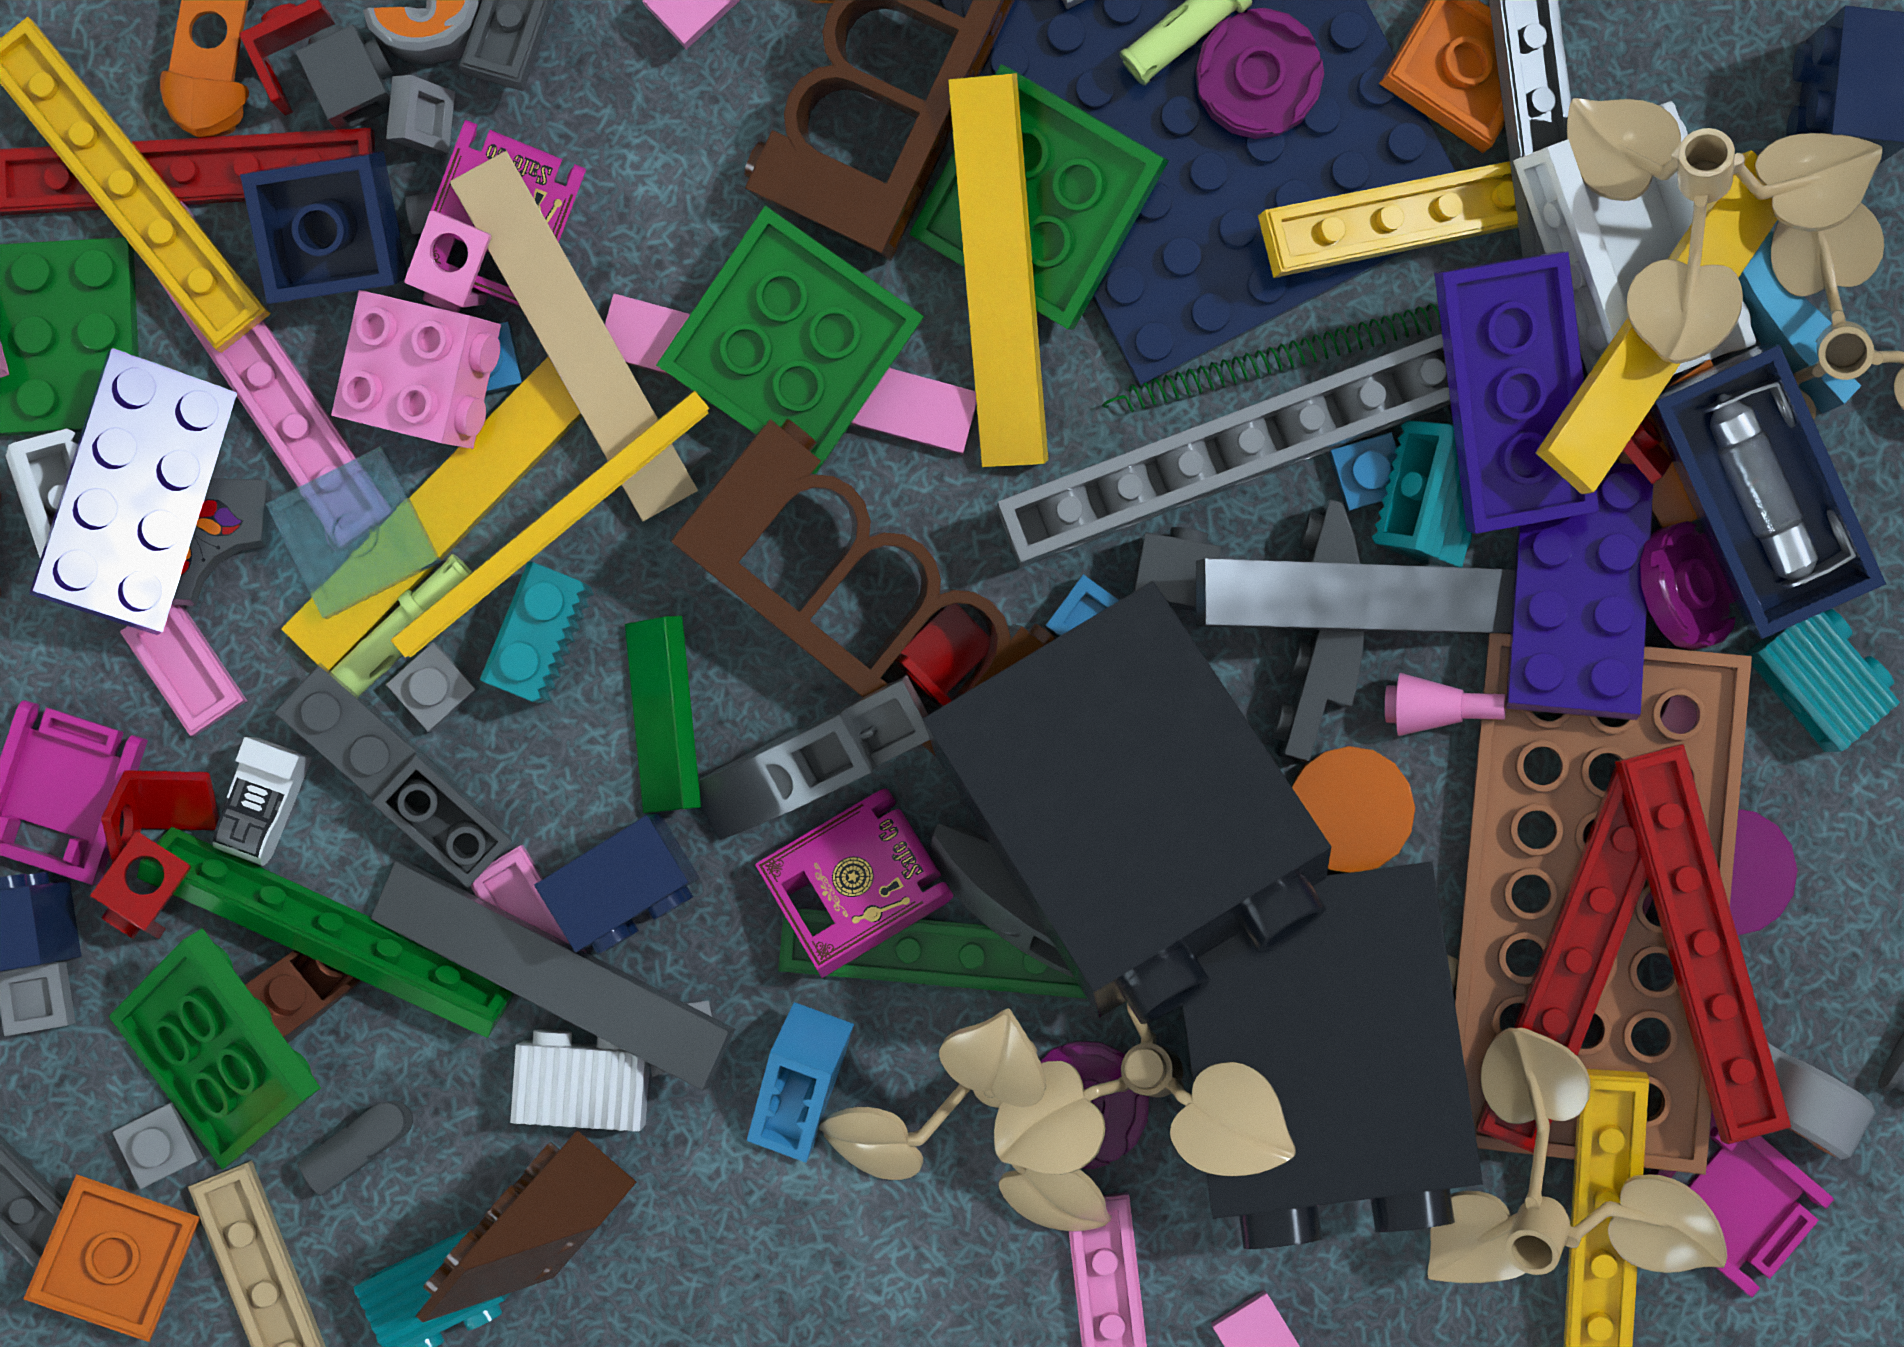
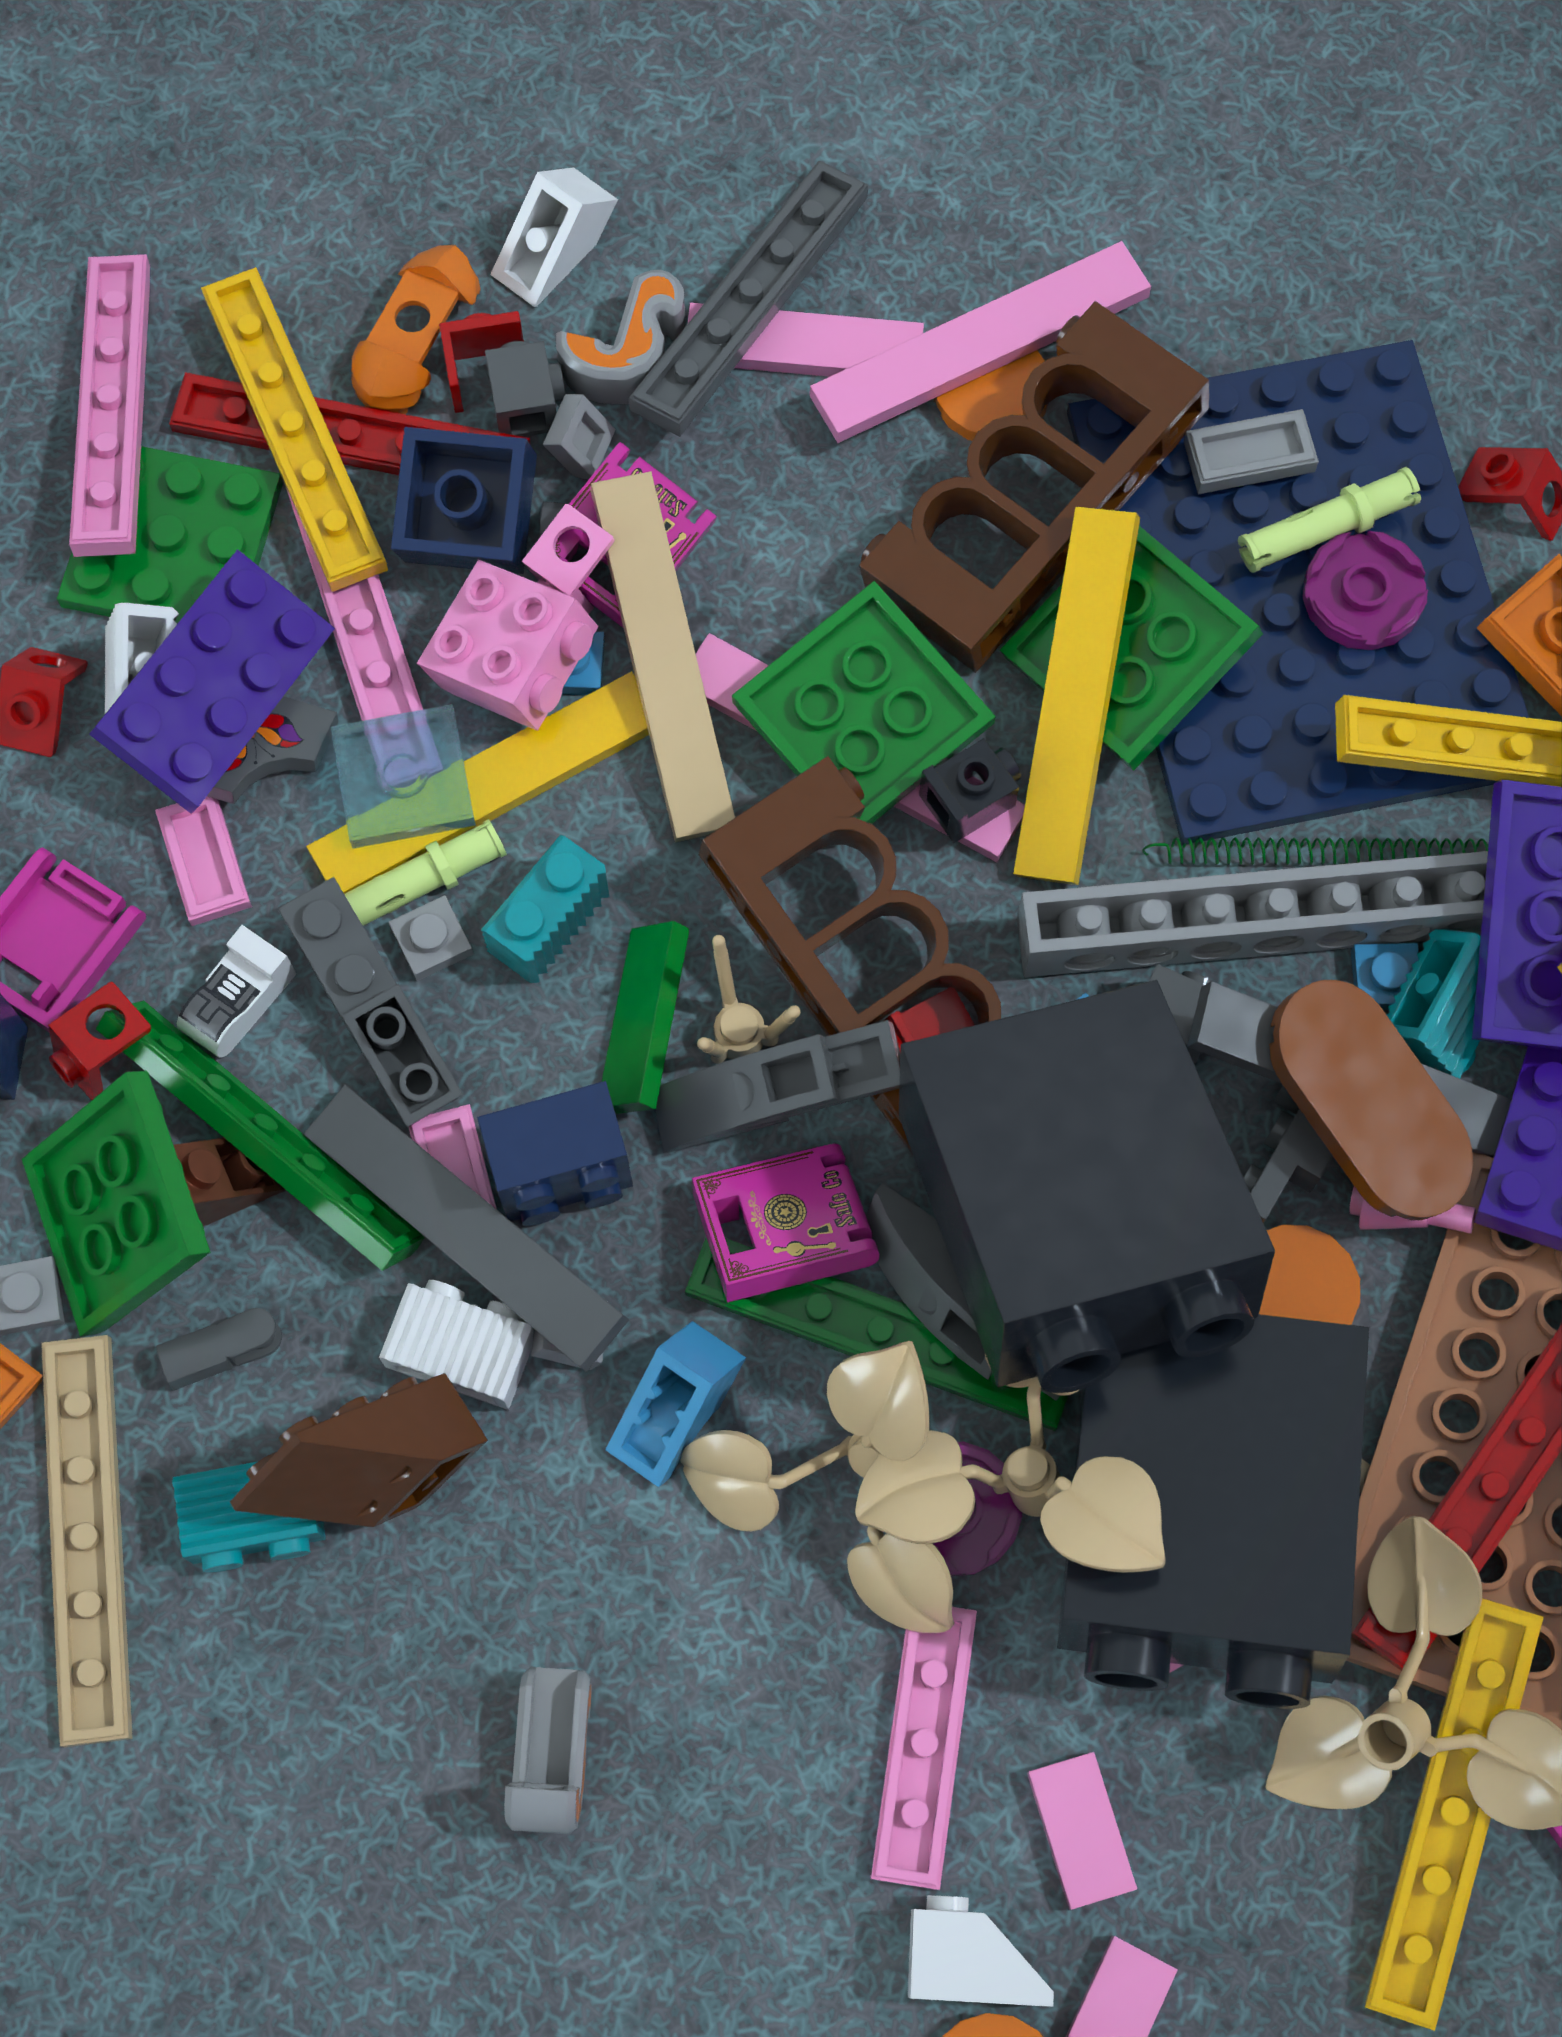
camera: 15 degrees right, 15 degrees down
red bracket [101,770,219,864] -> none
yellow tile [390,391,709,658] -> none
none -> tan plant [697,935,801,1064]
none -> black brick [919,738,1021,843]
none -> dark orange tile [1269,980,1473,1220]

